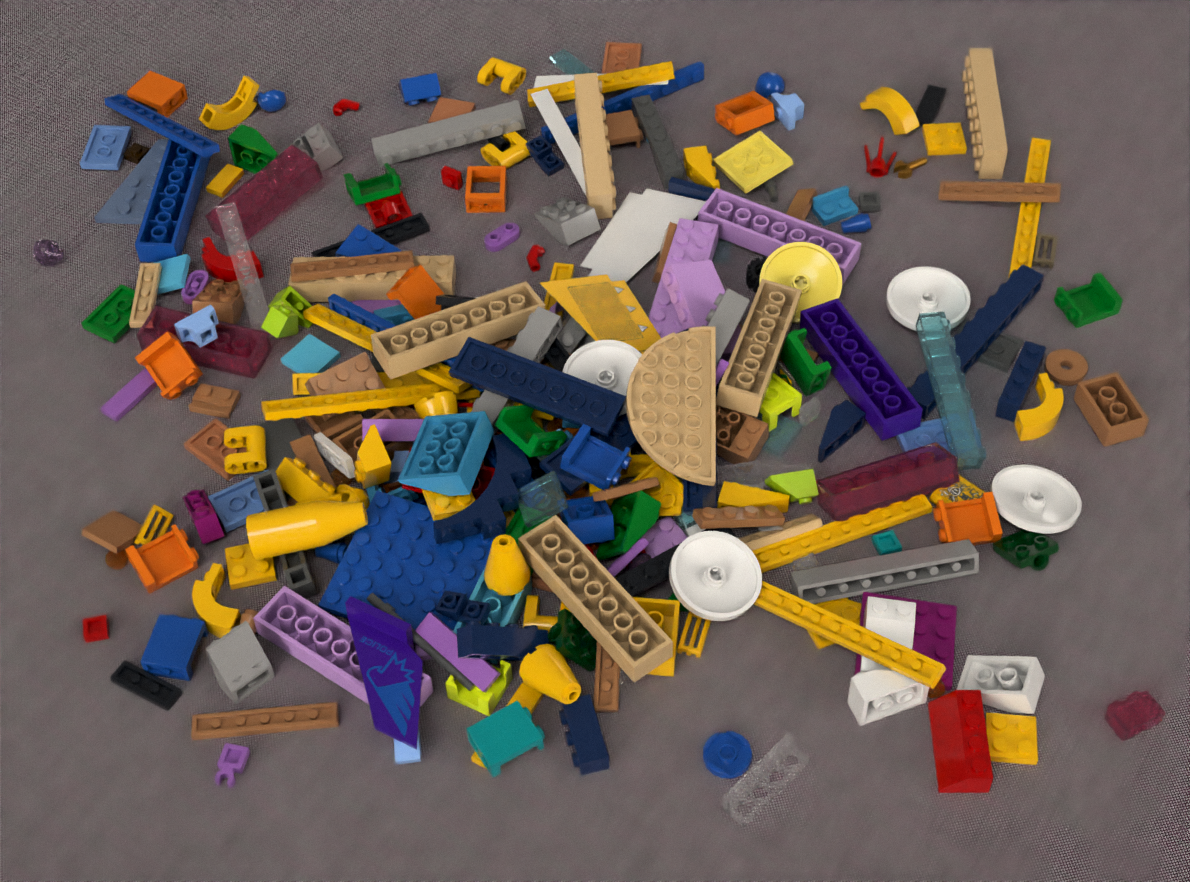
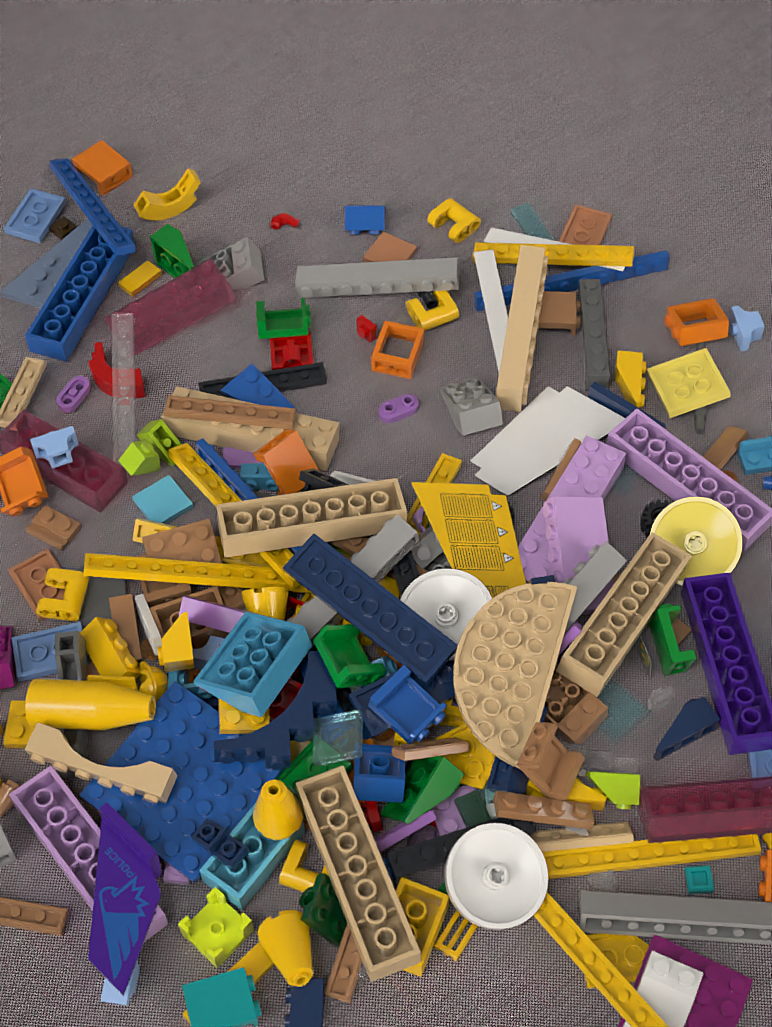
camera: 15 degrees right, 5 degrees up
medium azure tile [154,254,191,295] -> none
medium nougat slope [192,279,250,327] -> none
blue hair [257,90,286,112] -> none
blue cone [315,542,349,564] -> none
dark grey bar [367,593,476,691] -> none
medium lavender tile [415,612,501,692] -> none
dark blue brick [457,621,549,662] -> none
dark blue slope [526,135,564,177] -> none
red arm [526,244,545,272] -> none
blue hair [755,72,785,98] -> none
neon yellow panel [759,373,802,432] -> none
none -> tan arch [25,722,177,804]
none -> clear green tile [454,789,492,828]
none -> medium nougat panel [517,722,585,800]

